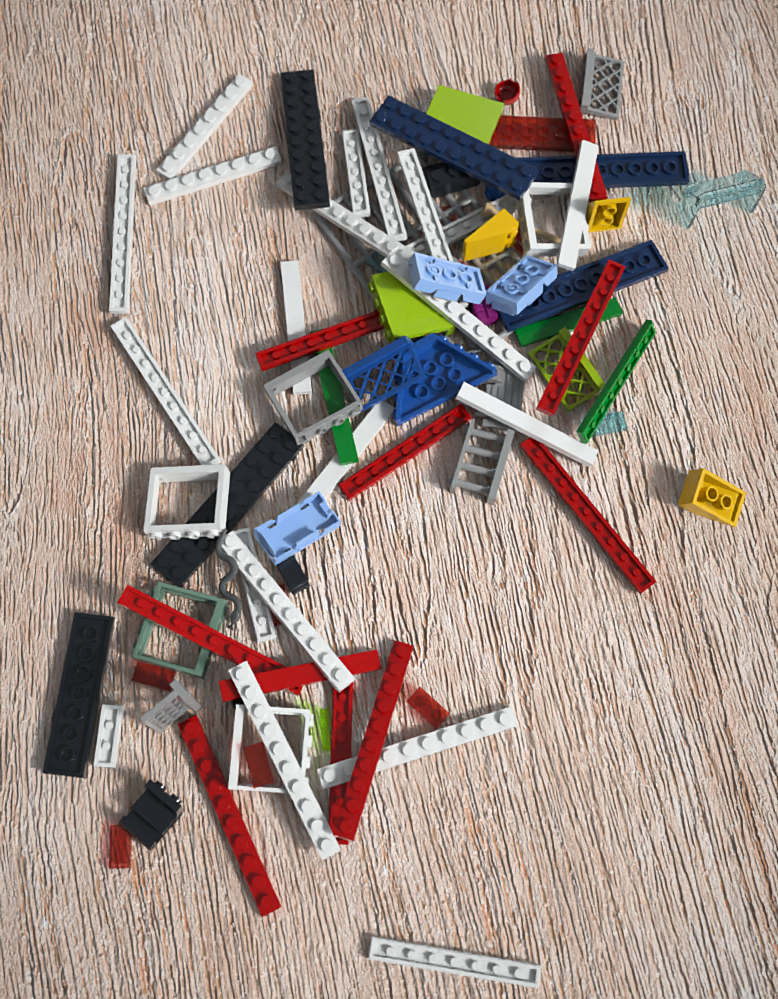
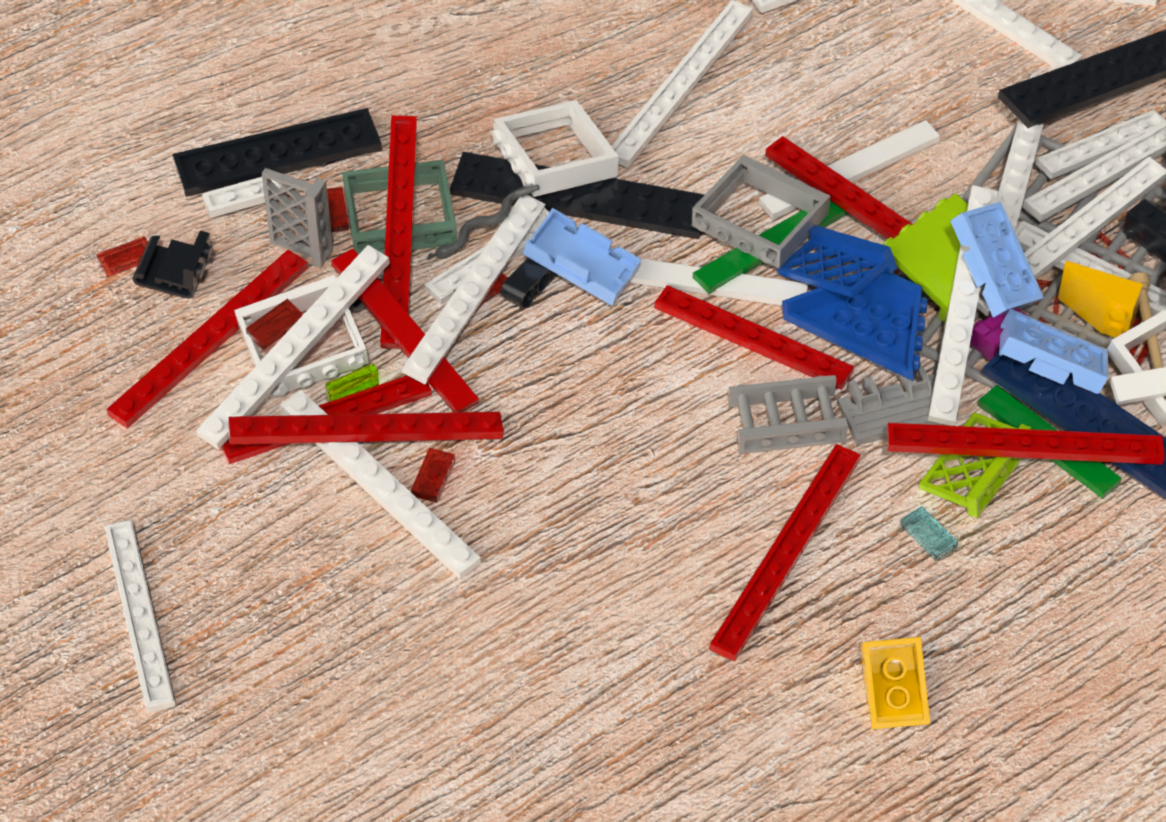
camera: 65 degrees right, 20 degrees down
white tile [455,382,598,468] -> none
green tile [576,319,656,444] -> none

